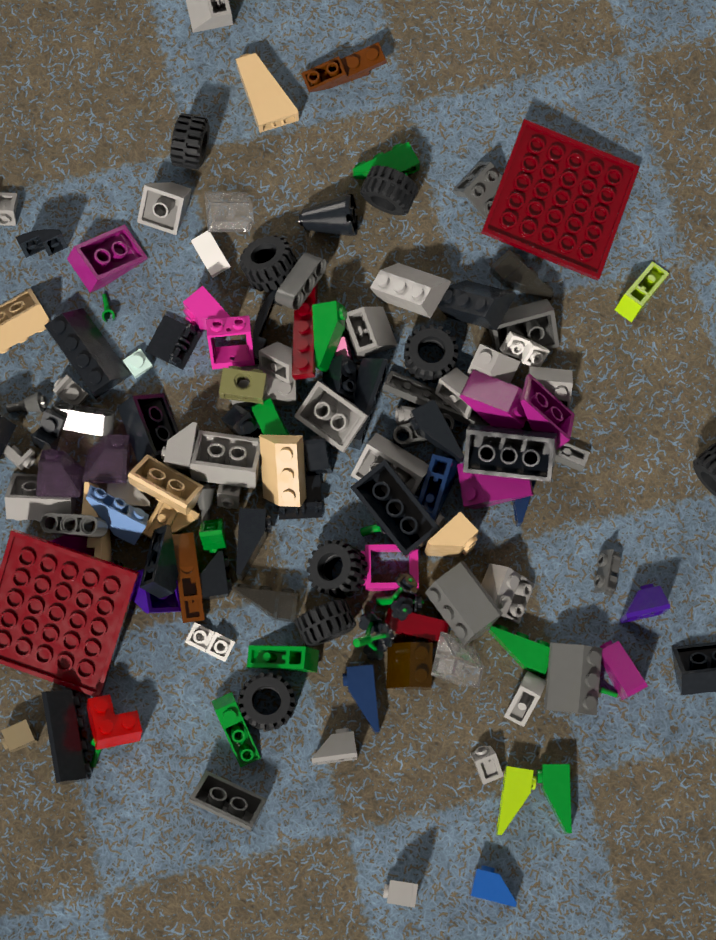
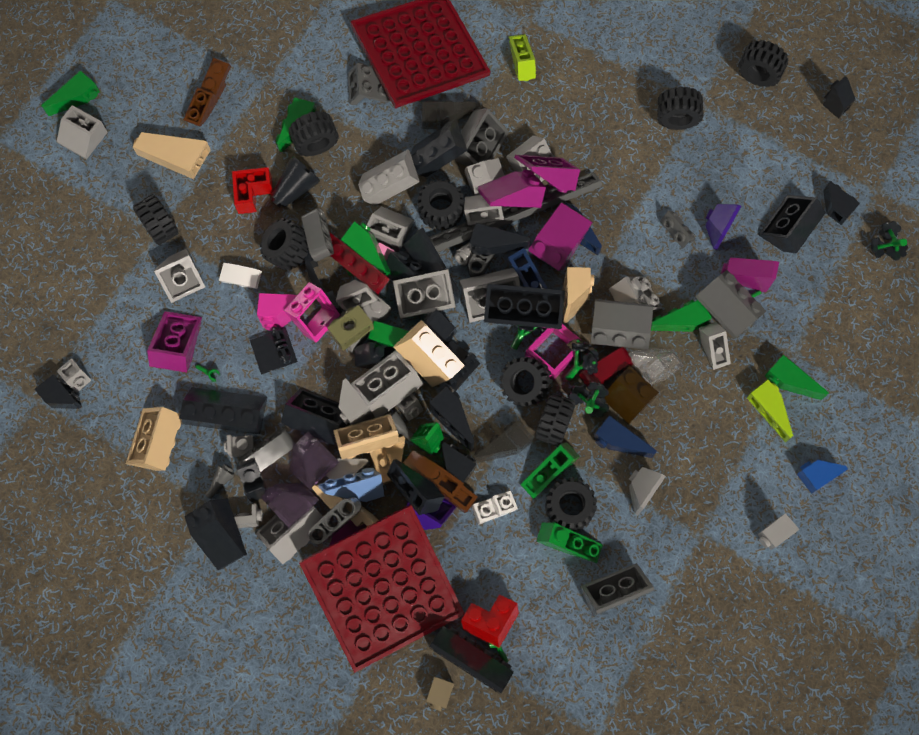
camera: 45 degrees left, 5 degrees down
black slope [16,229,68,258] -> none
light aqua plate [123,349,153,379] -> none
clear slope [204,192,254,232] -> none
black slope [463,424,558,482] -> none
light grey bracket [470,746,504,785] -> none
white slope [499,331,550,367] -> none
none -> red brick [232,167,273,214]

